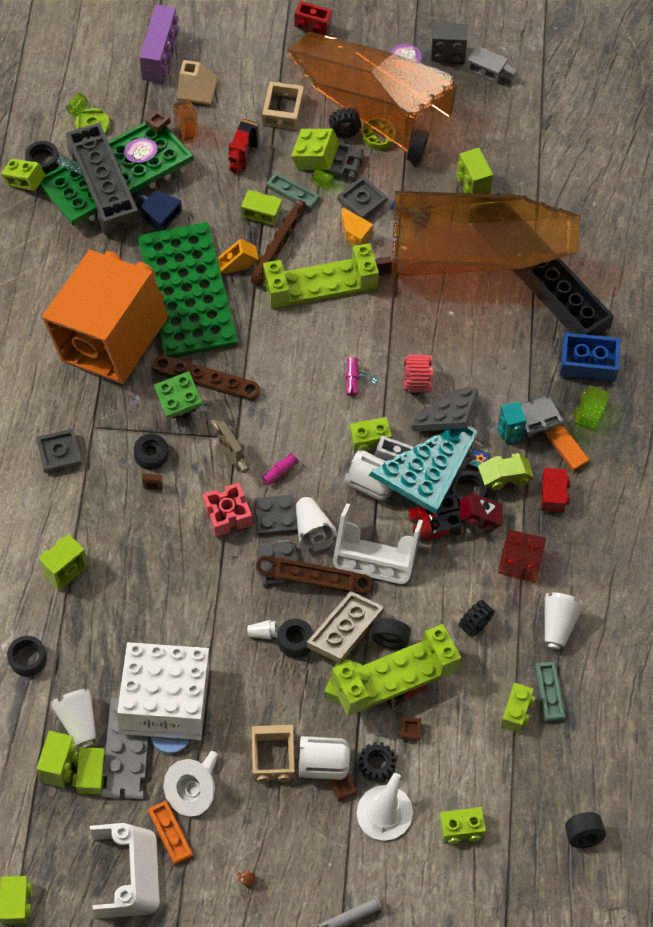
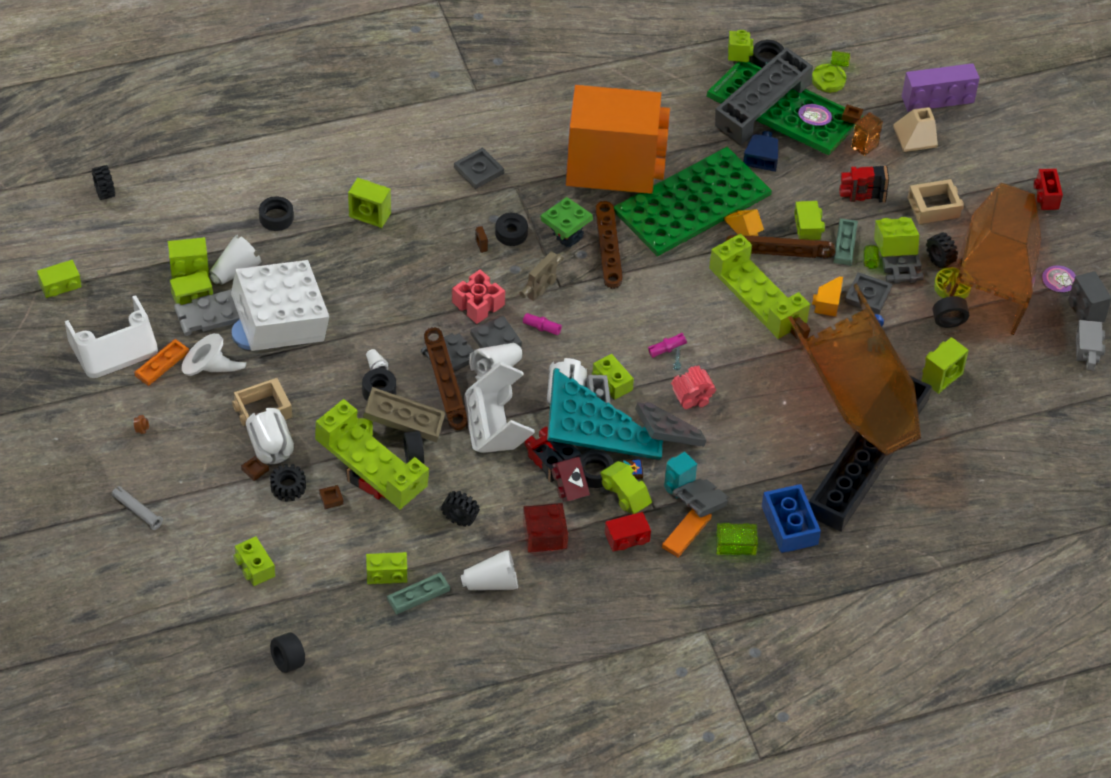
camera: 65 degrees right, 10 degrees down
white piece [357,773,413,842] -> none

